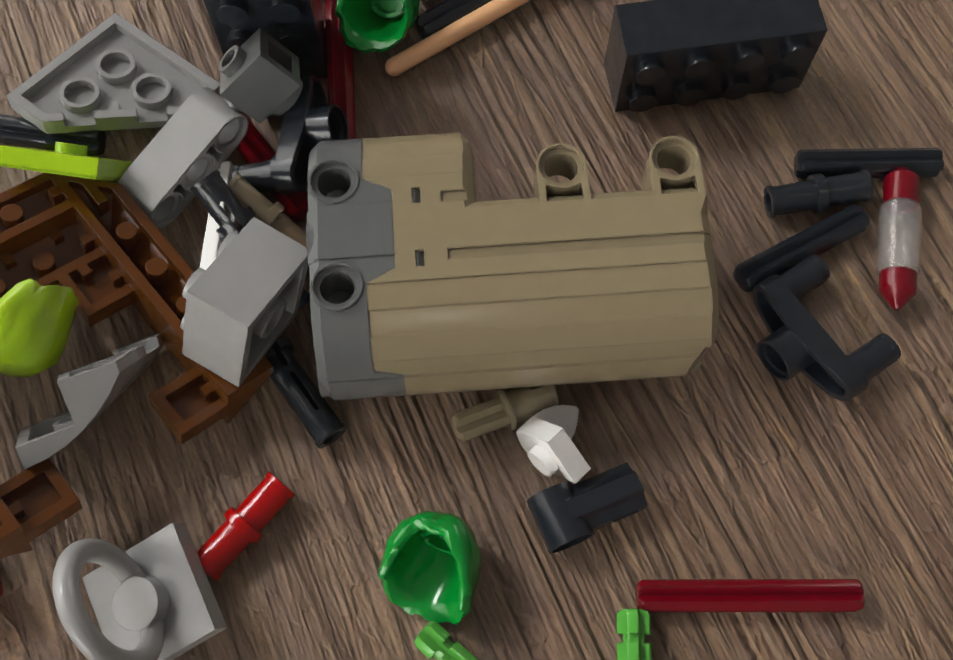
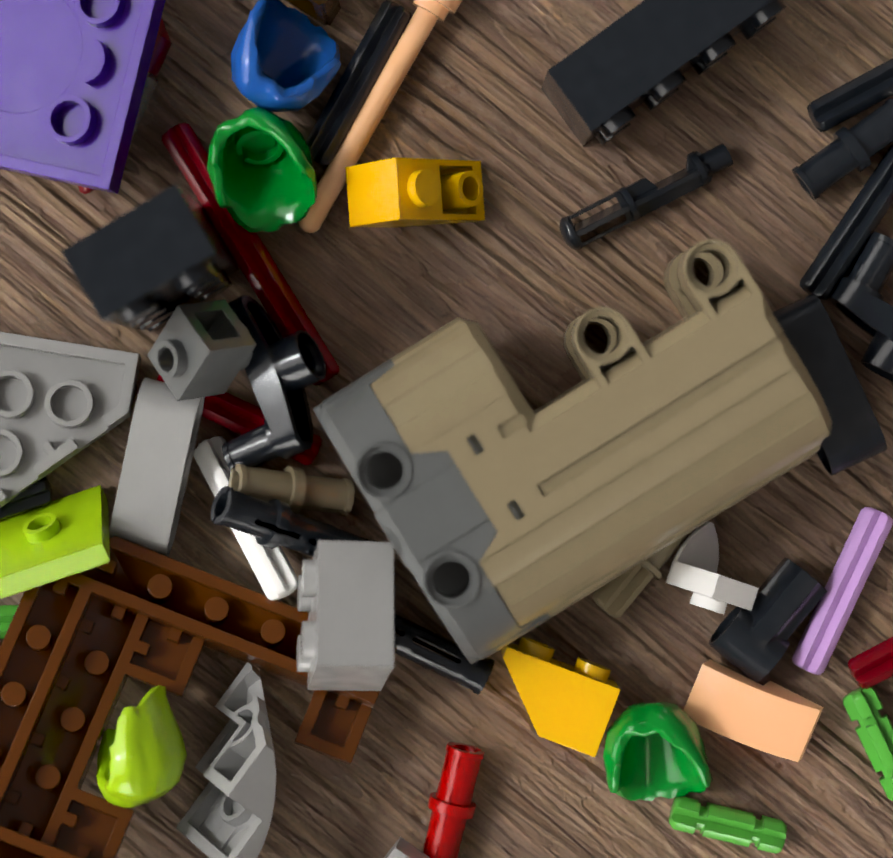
camera: 30 degrees left, 20 degrees up
none -> yellow slope [345,157,485,228]
none -> yellow slope [501,636,621,757]
none -> black piece [559,143,733,250]
none -> light nougat slope [684,659,824,762]
none -> black beam [772,294,887,476]
none -> lavender axle [792,507,893,675]

